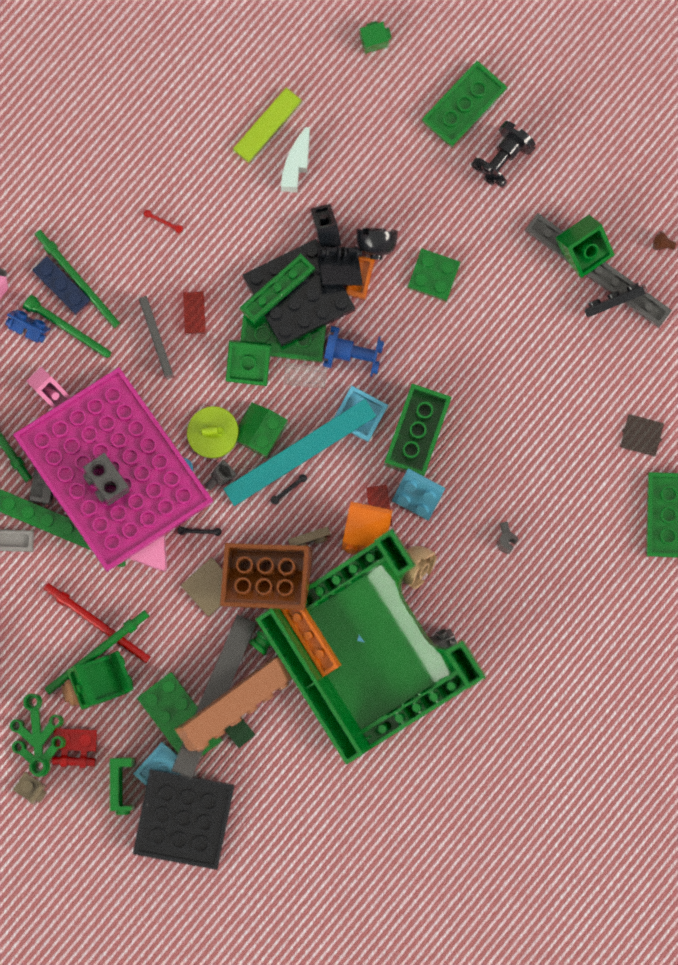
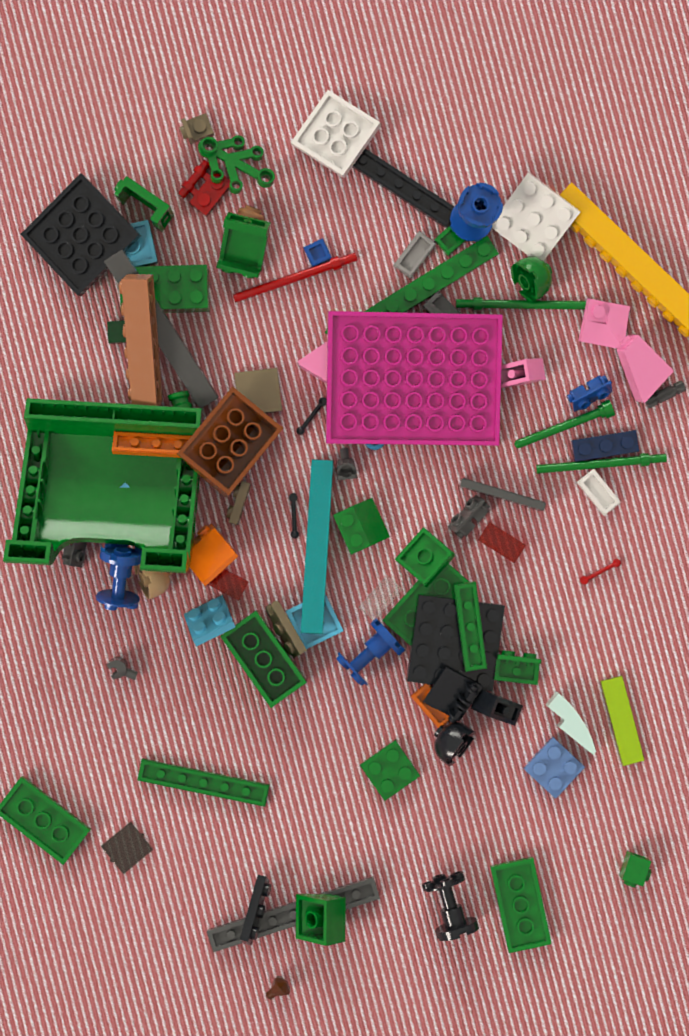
camera: 125 degrees right, 5 degrees up
green bar [45,610,150,695] -> none
dark grey brick [83,453,129,506] -> none
lime shield [187,406,239,459] -> none
none -> blue piece [96,543,142,610]
none -> green tile [137,758,270,807]
none -> dark tan hinge [265,601,307,658]
none -> blue tile [303,238,332,267]
none -> dark grey hinge [448,495,490,539]
none -> green bracket [494,650,542,685]
none -> medium blue plate [523,737,585,799]
none -> white tile [576,469,621,516]

